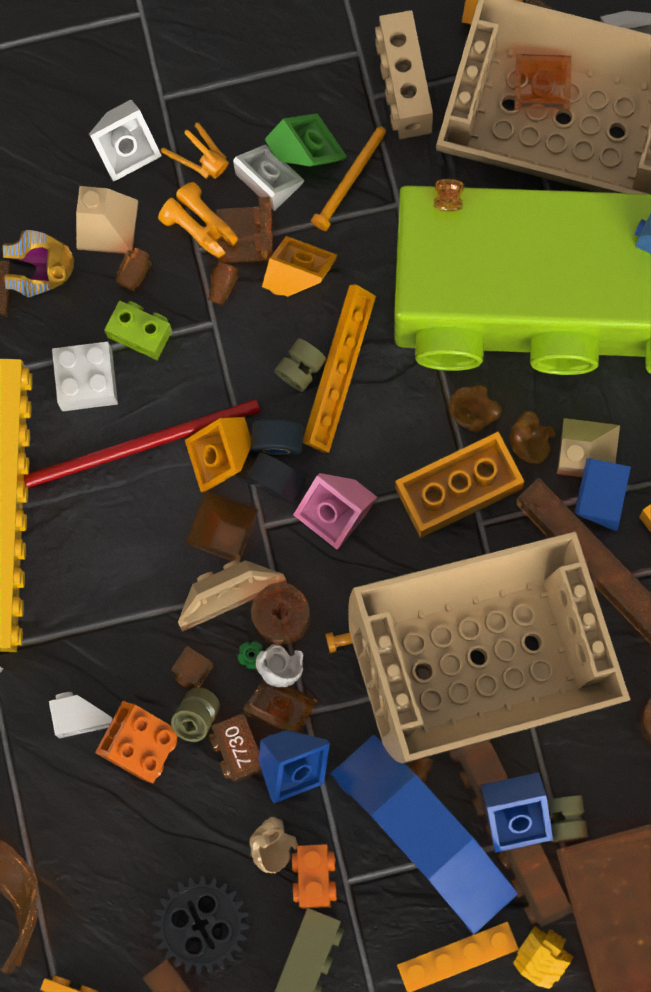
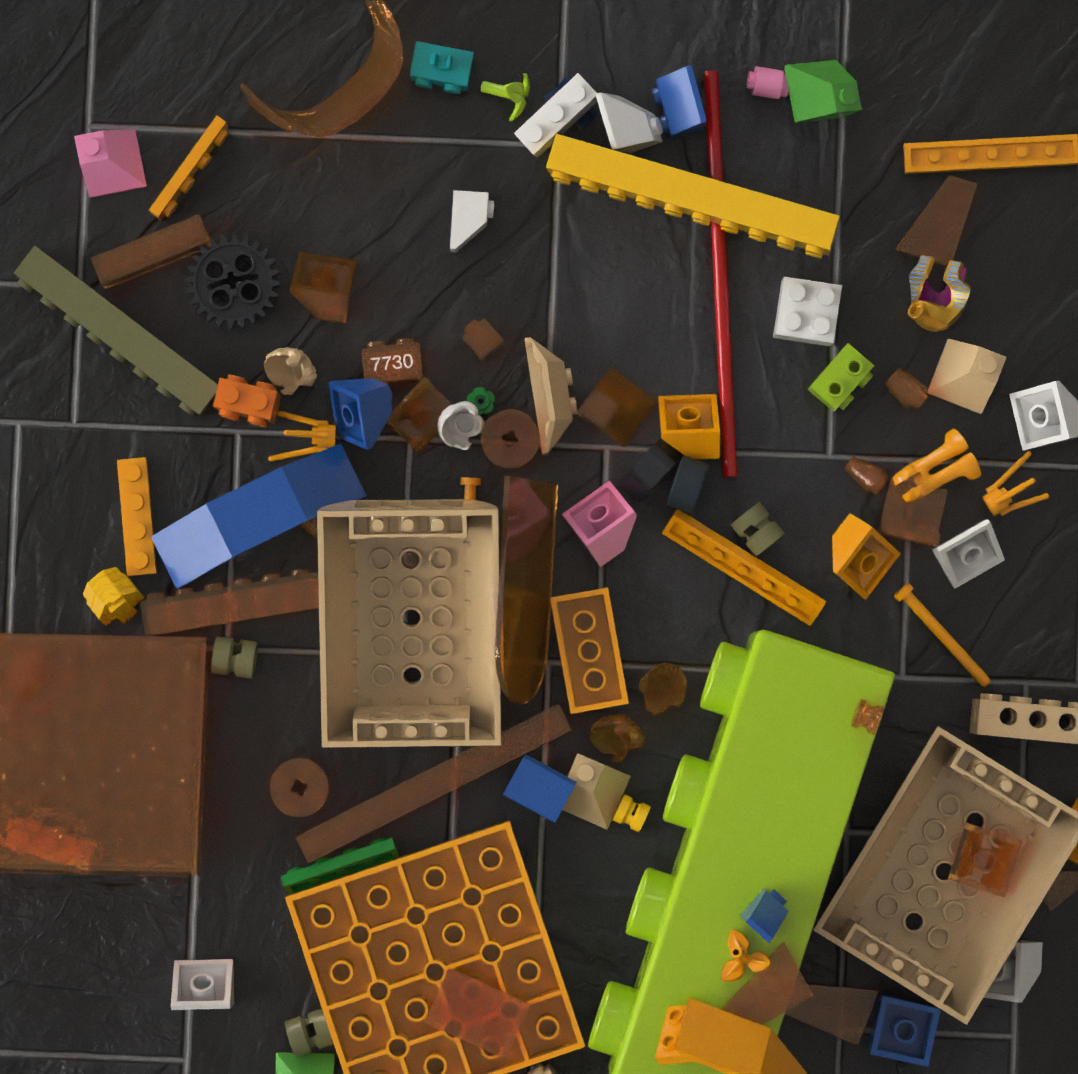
camera: 95 degrees right, 10 degrees up
orange brick [95,701,178,783] -> none
olive wheel [171,687,220,742] -> none
bright green slope [264,113,347,166] -> none
blue slope [481,773,553,853] -> none
none -> light orange plant [268,411,336,461]
none -> clear orange slope [290,252,357,323]
none -> clear orange piece [495,476,558,705]
none -> yellow wheel [612,794,651,832]

